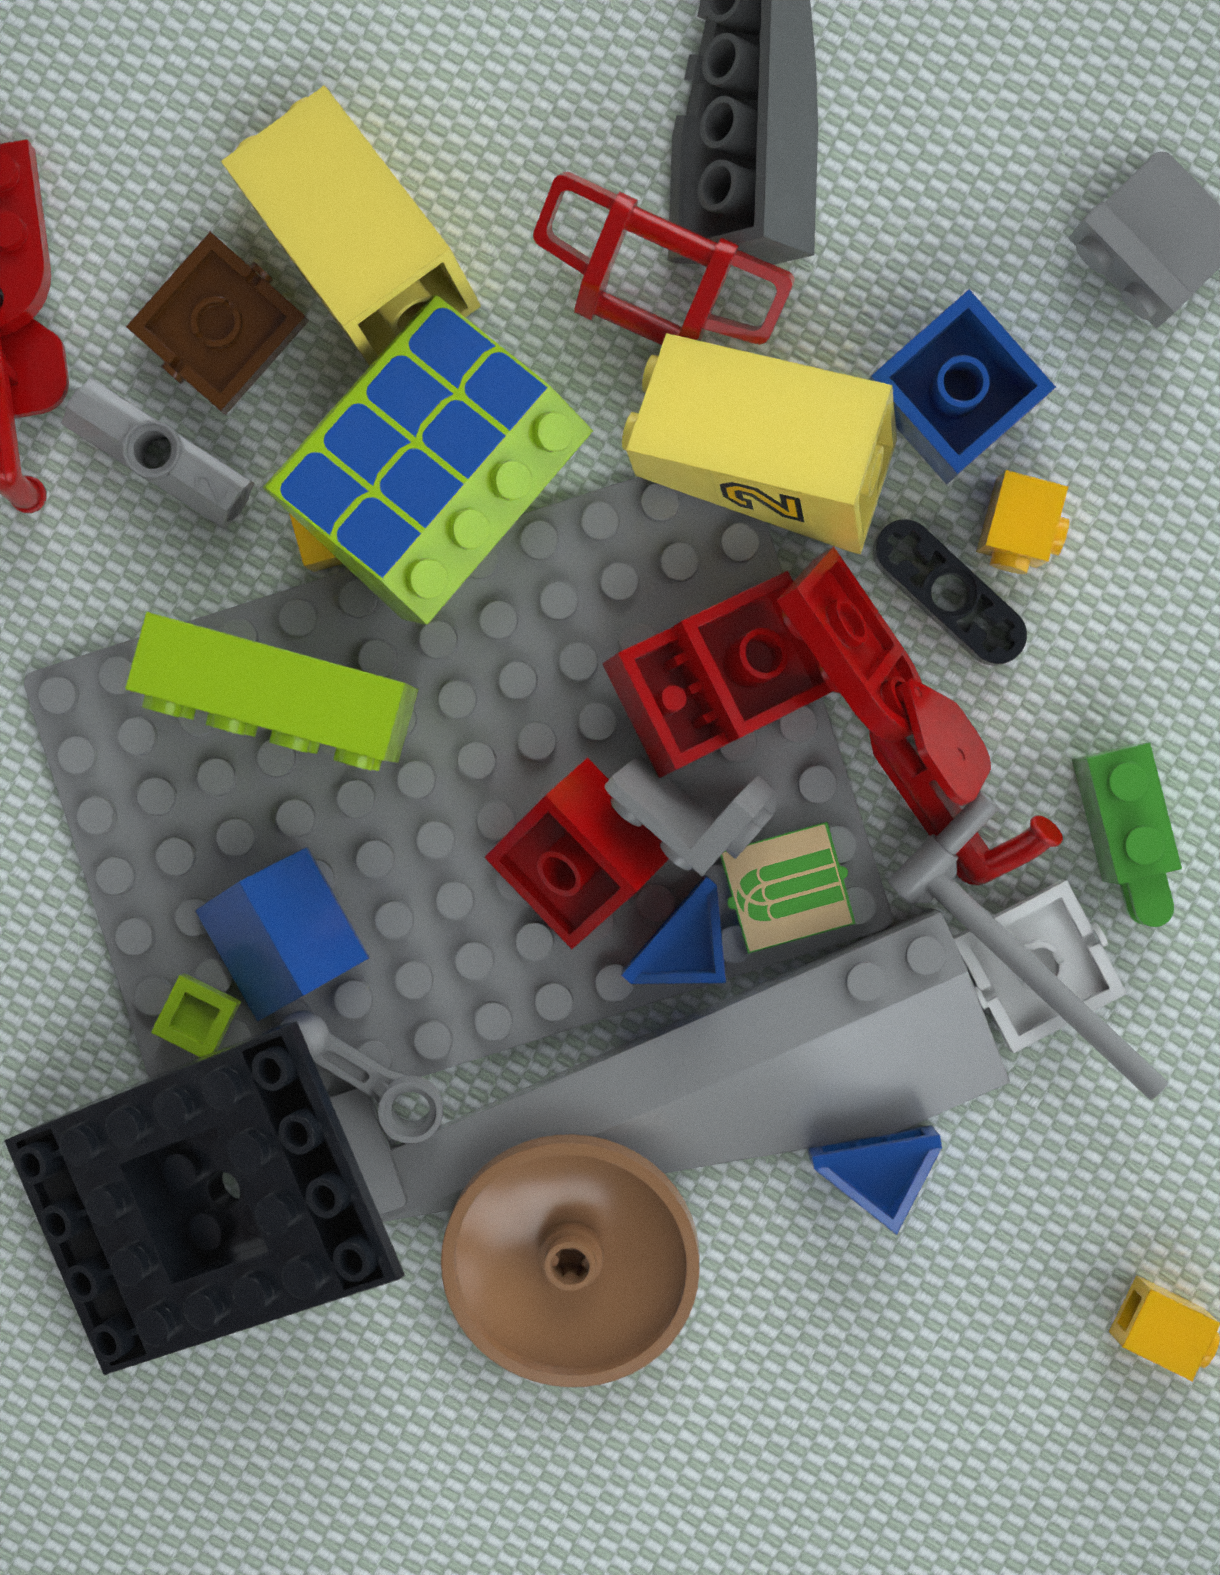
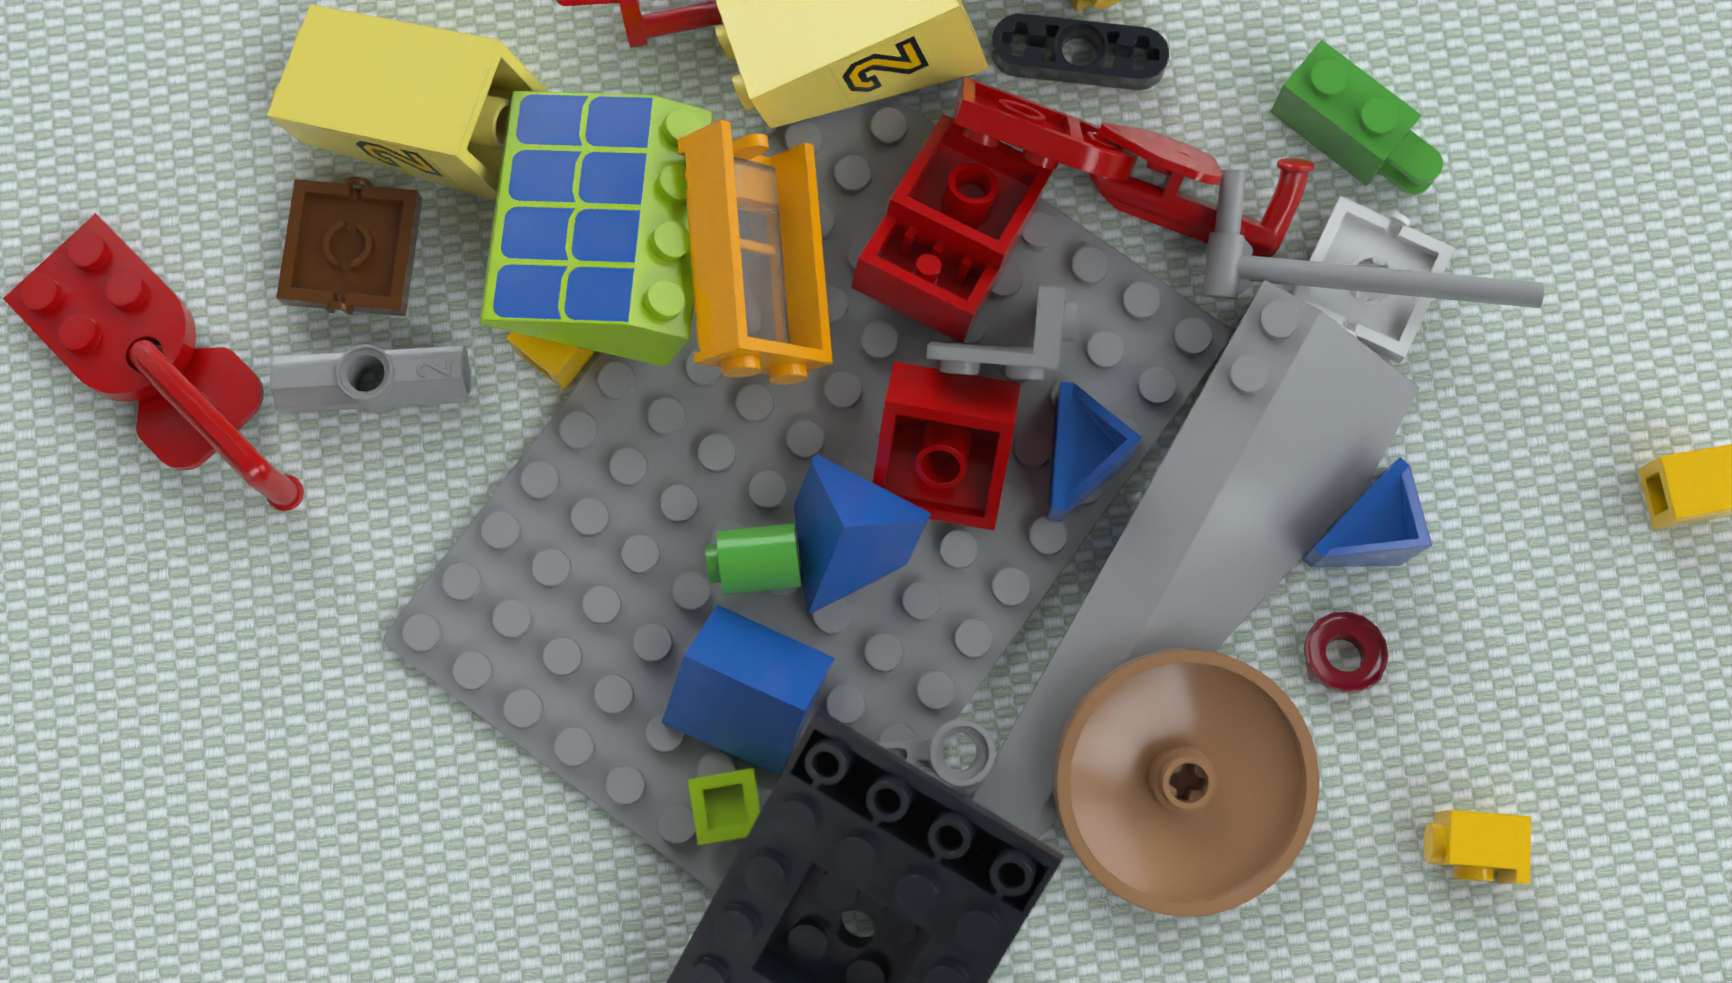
camera: 35 degrees left, 10 degrees down
lime brick [125,612,419,771] -> none
piece [720,822,856,954] -> none
none -> light orange door [677,119,833,385]
none -> bright green brick [705,522,801,595]
none -> blue slope [794,454,931,616]
none -> dark red piece [1303,612,1389,693]
none -> yellow brick [1423,810,1531,884]

